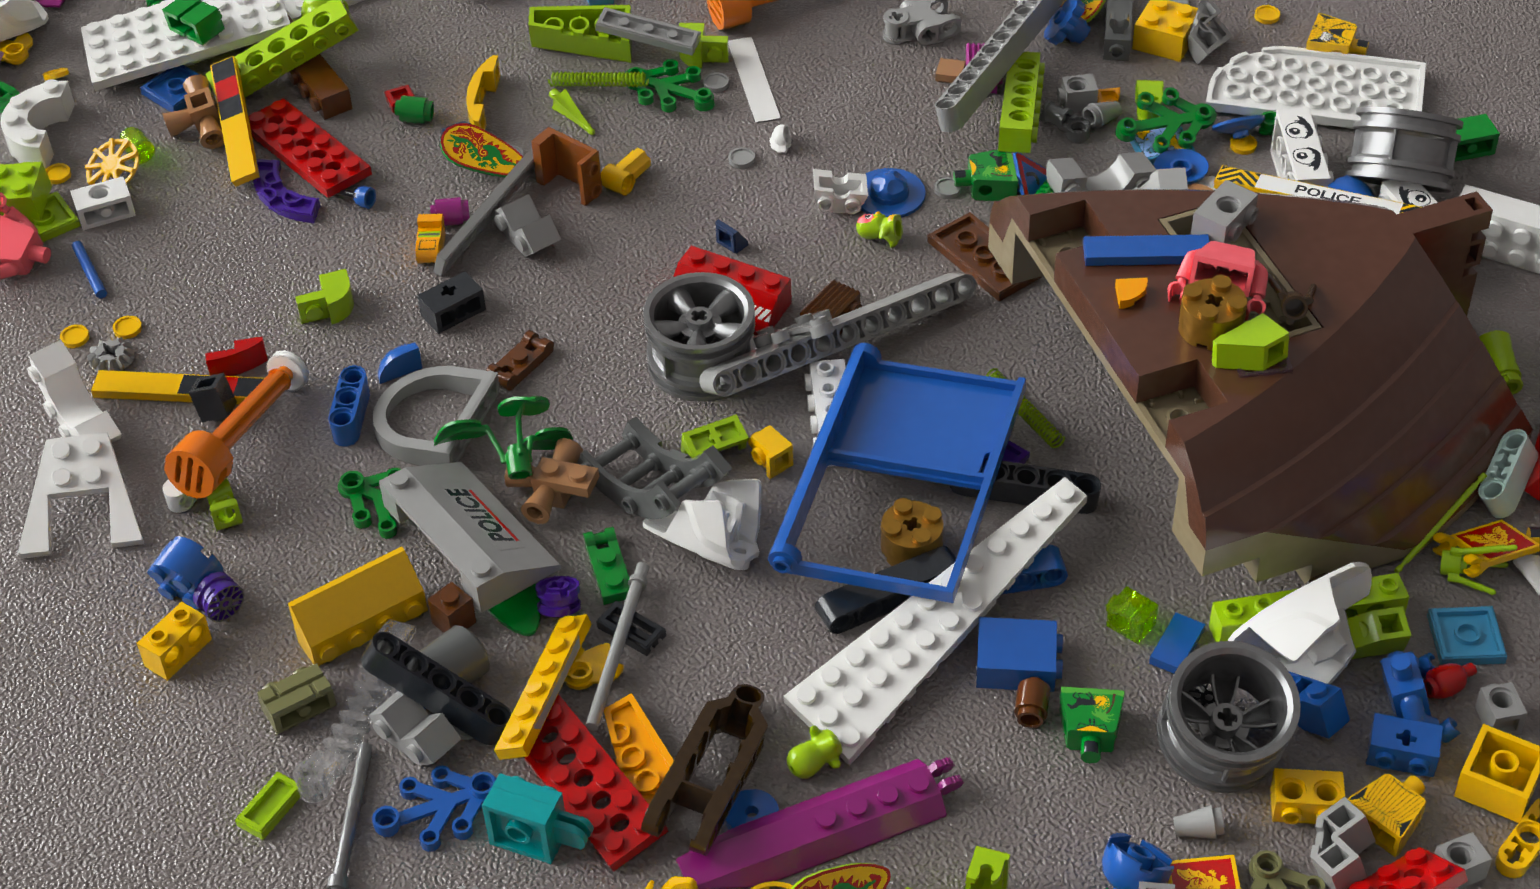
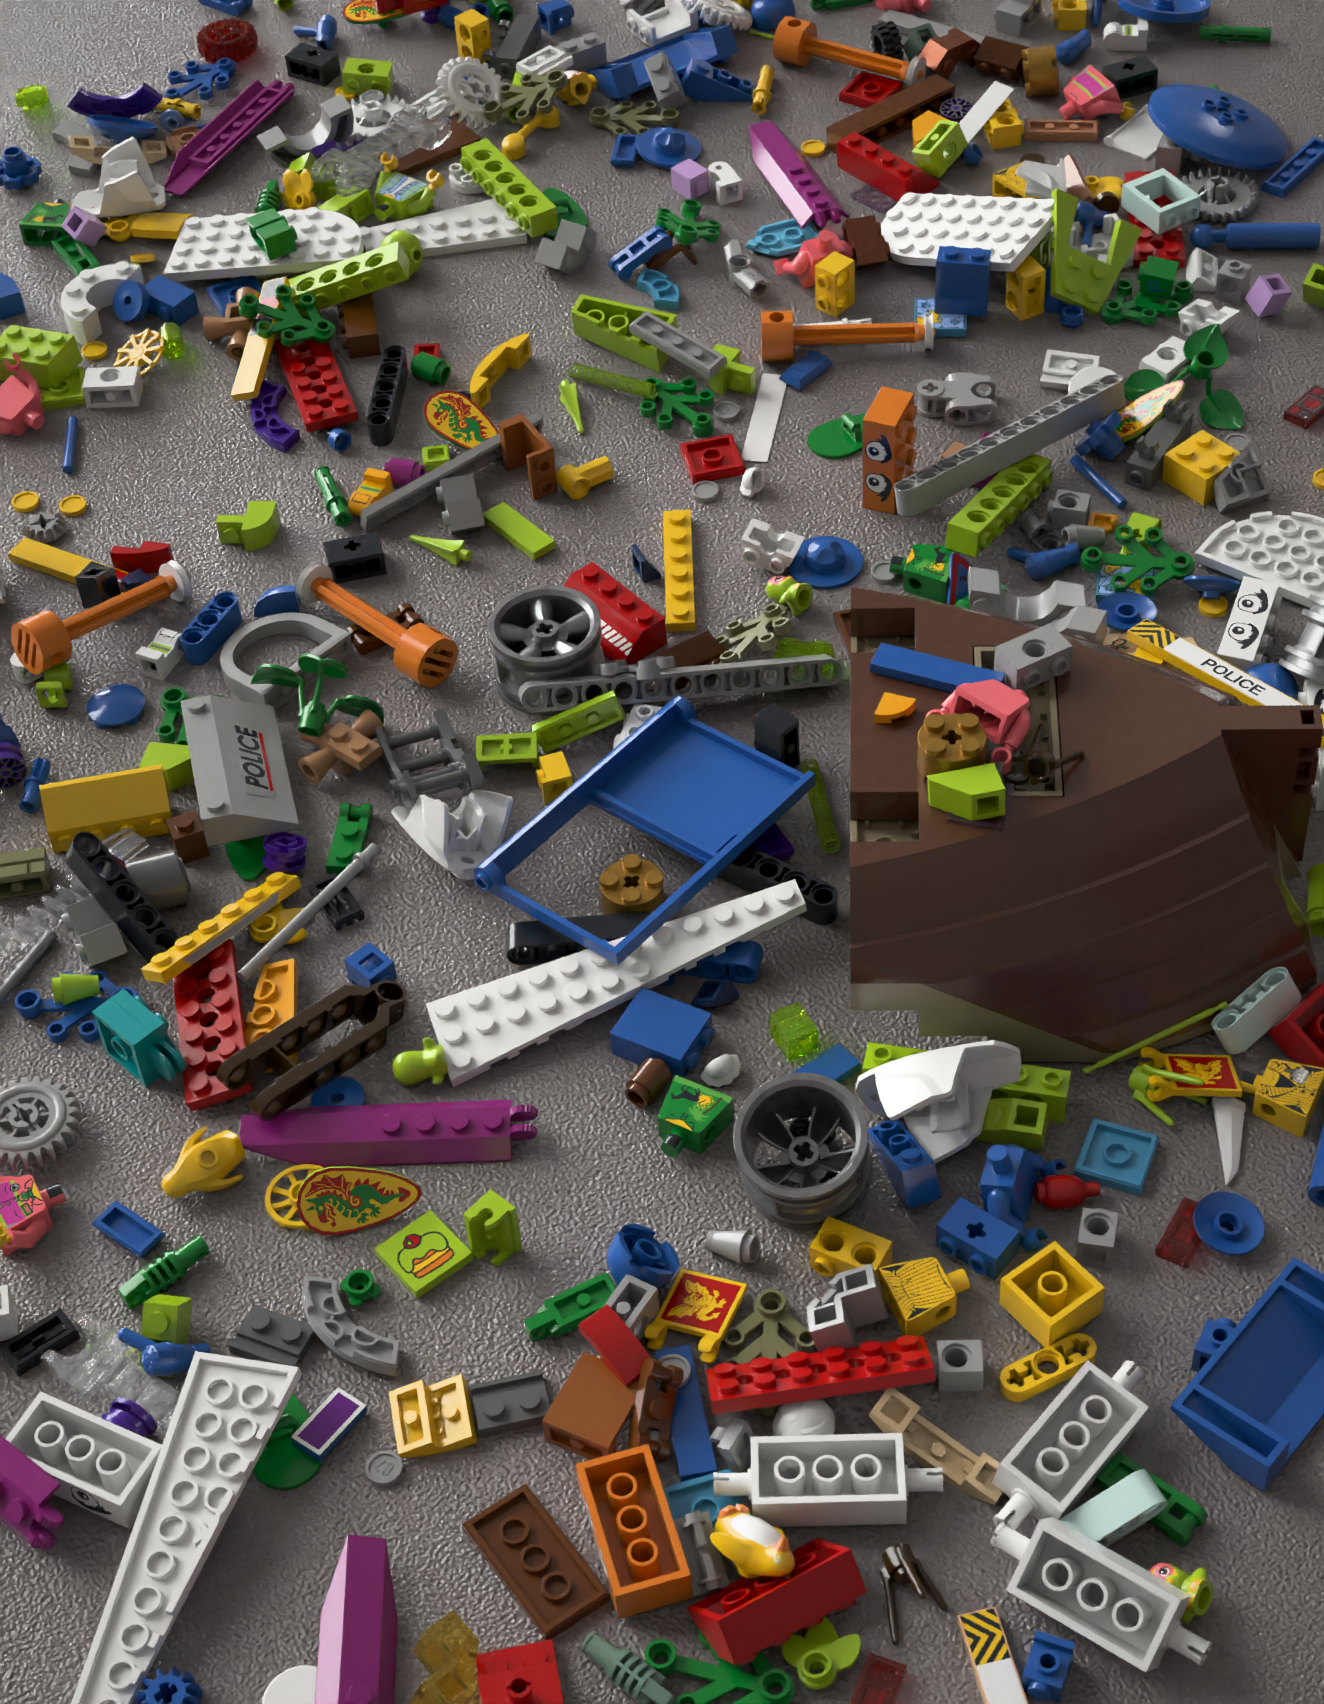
camera: 25 degrees right, 0 degrees up
none -> blue axle [19,757,51,813]
none -> lime cone [51,974,100,1005]
none -> blue dish [86,684,145,729]
none -> blue piece [113,281,149,323]
none -> dark blue slope [118,569,152,592]
none -> yellow slope [131,212,195,239]
none -> white leg [135,628,184,681]
none -> lime slope [138,742,194,791]
none -> blue brick [144,275,199,327]
none -> green plant [239,285,335,347]
none -> orange piece [295,562,458,688]
none -> green pin [314,466,352,527]
none -> blue brick [344,942,397,992]
none -> black beam [366,345,409,446]
none -> lime piece [409,534,473,566]
none -> lime tile [422,444,450,472]
none -> lime tile [483,502,556,560]
none -> lime tile [531,690,626,754]
none -> yellow plate [663,510,696,632]
none -> red tile [680,434,745,485]
none -> dark blue slope [691,979,740,1008]
none -> white piece [700,1054,741,1088]
none -> olive plant [715,603,792,674]
none -> black brick [753,703,800,769]
none -> clear neon green hinge [773,637,835,672]
none -> blue tile [779,350,833,390]
none -> green shield [808,413,866,459]
none -> orange brick [863,386,917,515]
none -> blue piece [1007,542,1080,579]
none -> blue bar [1070,455,1127,509]

